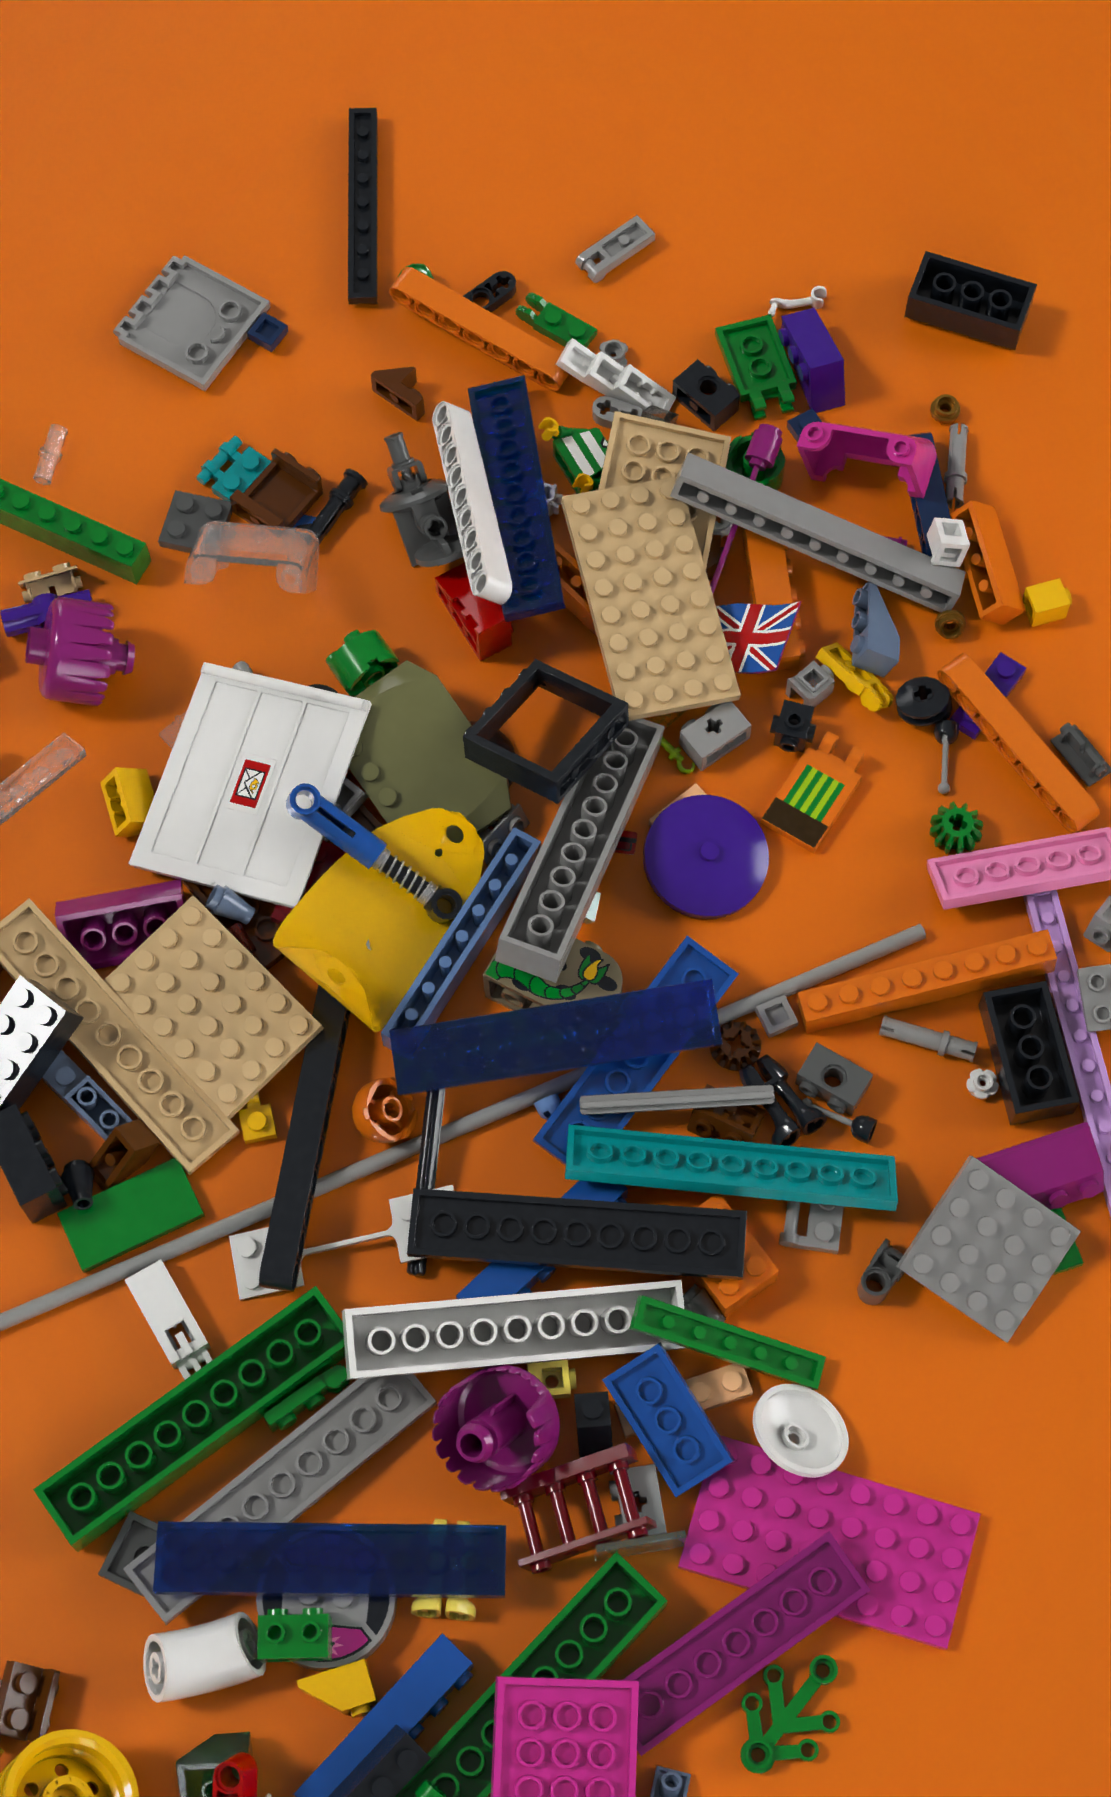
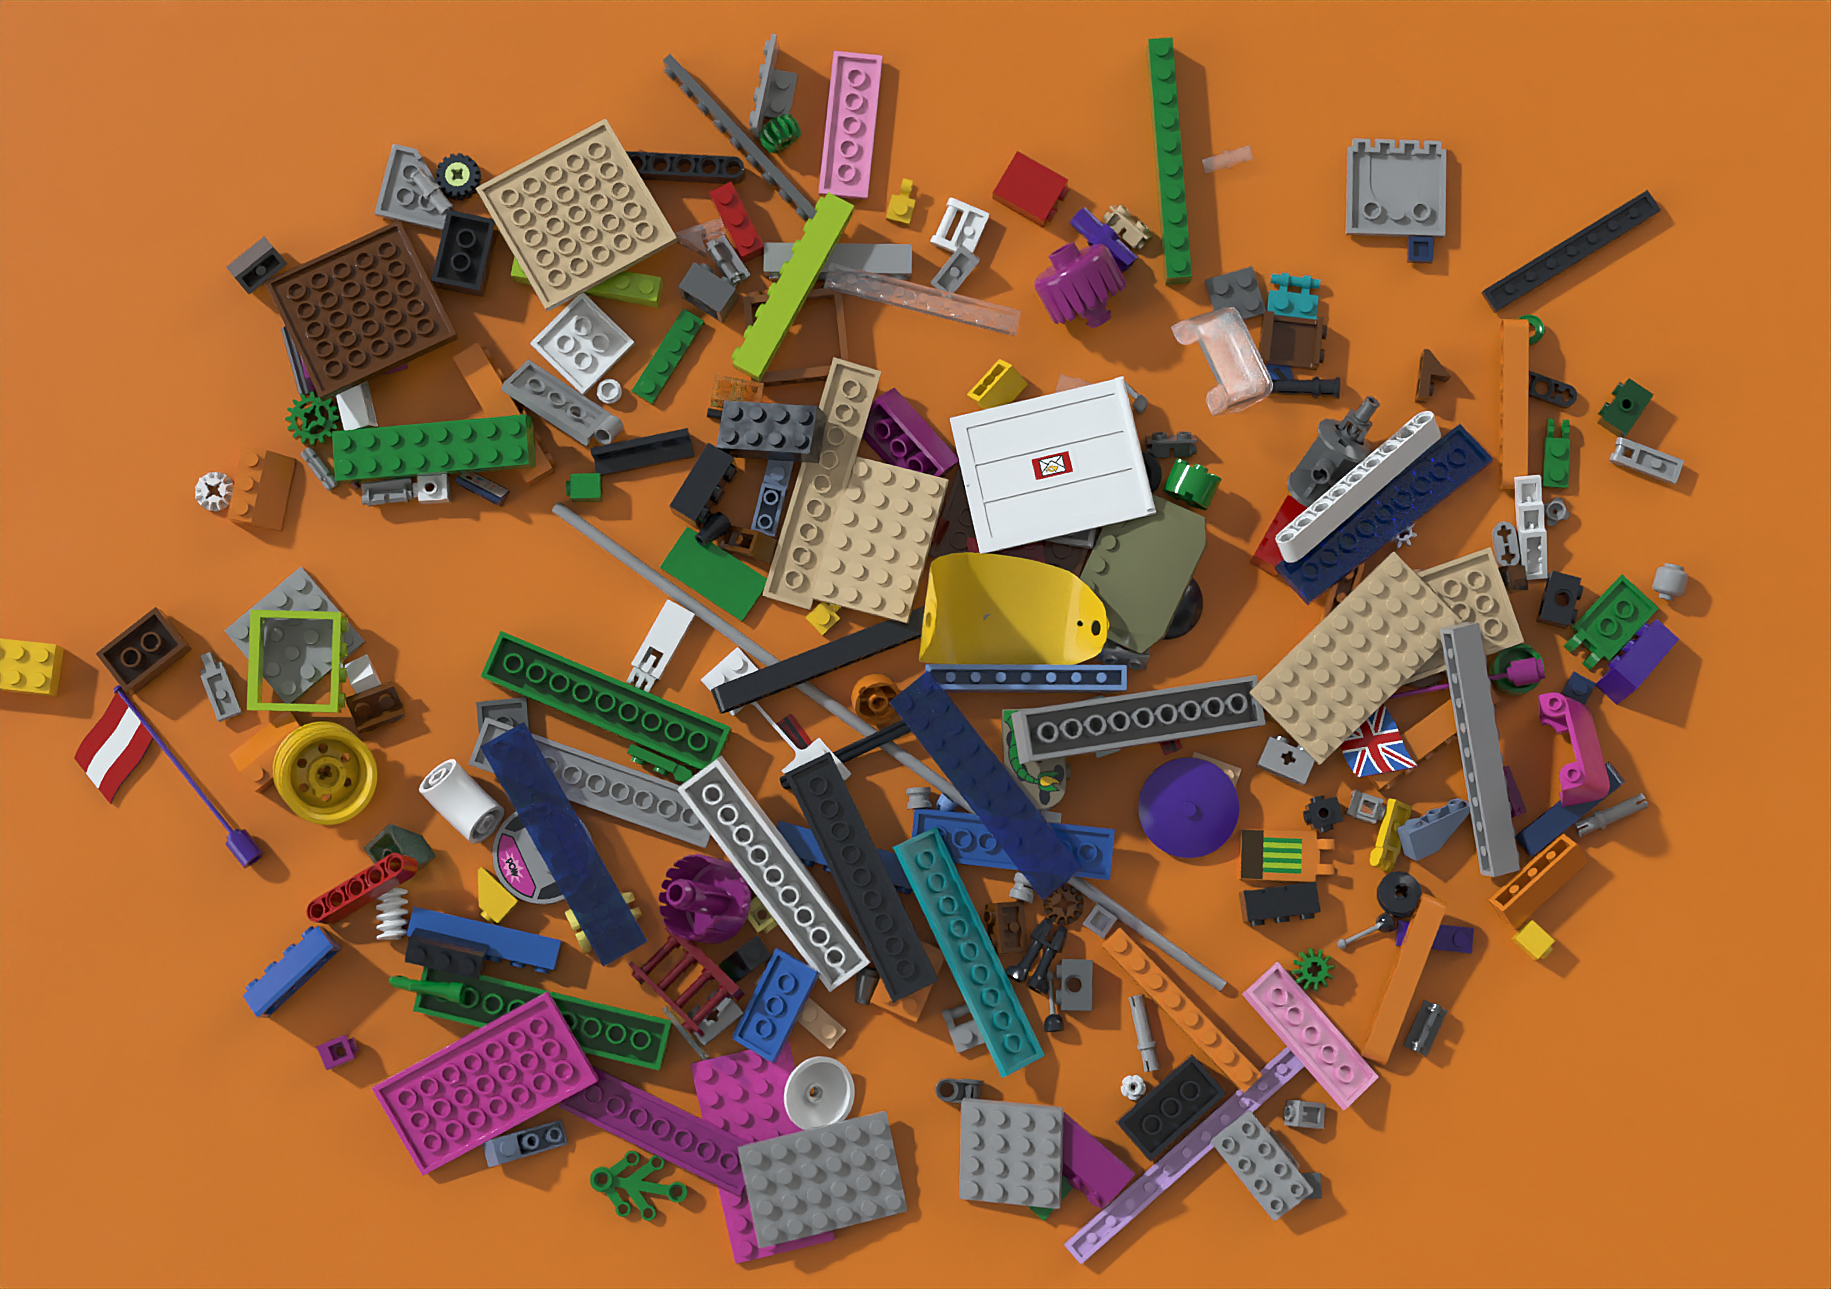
camera: 60 degrees right, 15 degrees up
sand blue cone [205,884,255,925] -> none
green brick [257,1608,332,1663] -> none
piece [286,783,463,923] -> none
black window [463,659,629,804] -> none
torso [538,417,608,494] -> none
light grey axle [579,1085,775,1115] -> none
green plate [629,1295,826,1390] -> none
lime hand [661,736,695,774] -> none
white piece [768,286,827,317] -> none
black brick [904,251,1037,350] -> none
white brick [927,517,970,567] -> none
pearl gold plate [930,394,960,423] -> none
pearl gold plate [935,610,966,639] -> none
none -> light grey plate [737,1111,908,1248]
none -> sticker [776,714,812,752]
none -> light grey wheel [906,787,932,810]
none -> light grey wheel [1009,872,1039,903]
none -> dark grey hinge [1146,431,1198,458]
none -> black wedge [1239,882,1321,927]
none -> dark green brick [1597,378,1654,438]
none -> light grey head [1652,563,1689,601]

